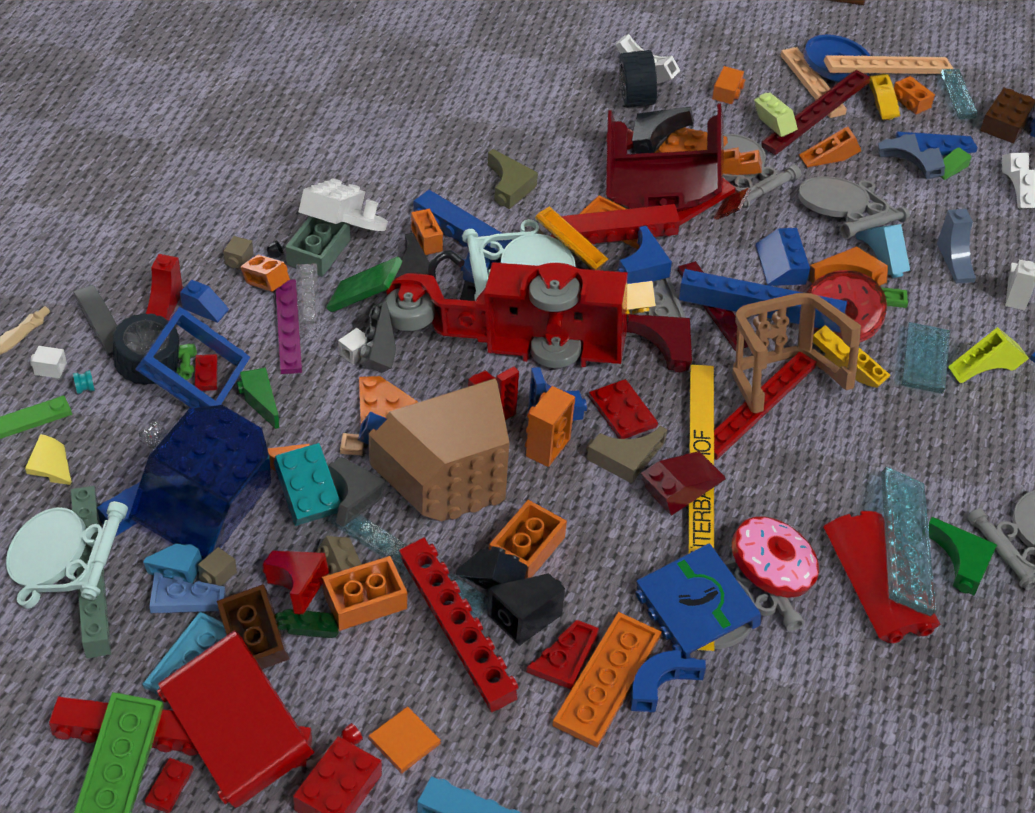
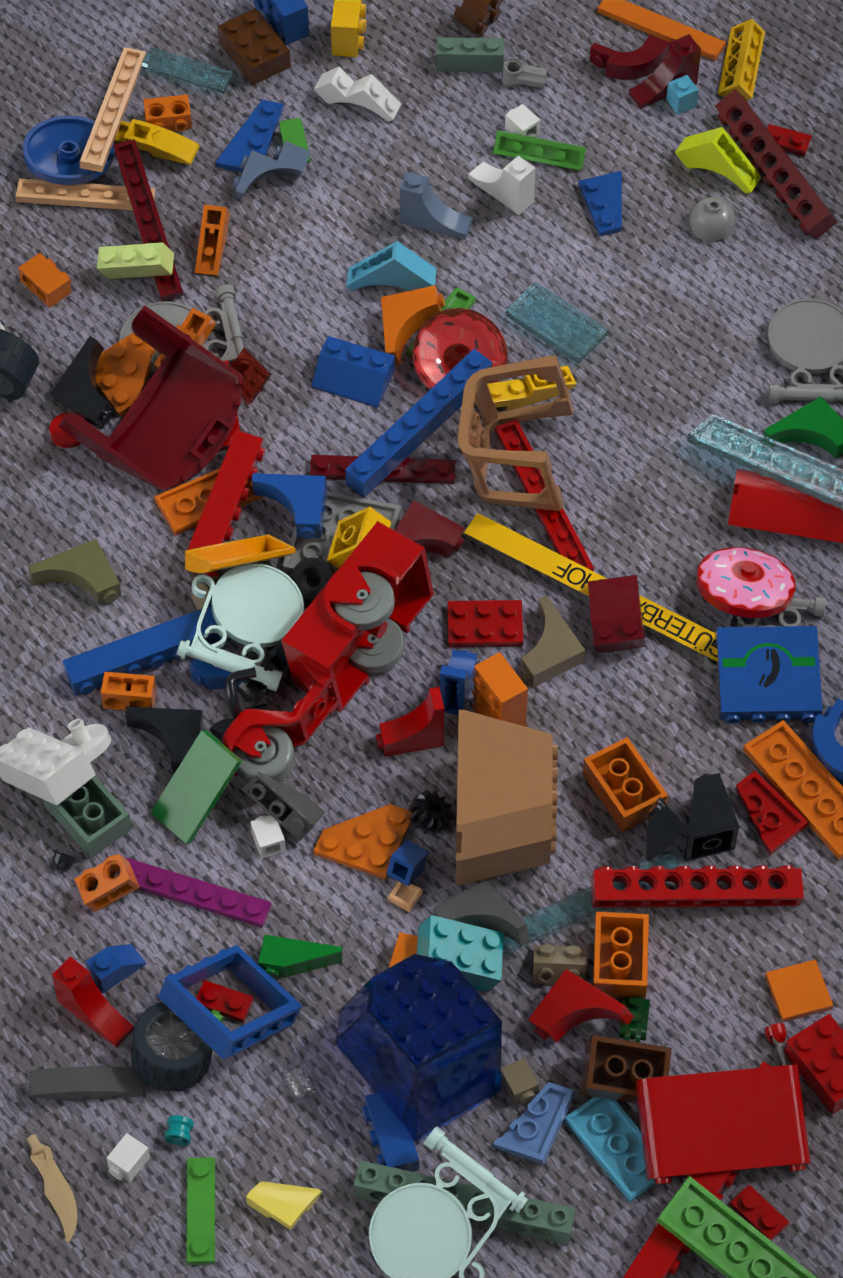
camera: 60 degrees left, 10 degrees up
dark azure slope [143,543,202,583] -> none
dark tan brick [223,236,254,269] -> none
clear brick [296,264,321,339] -> none
light grey piece [798,176,910,239] -> none
neon yellow arch [948,327,1029,383] -> none

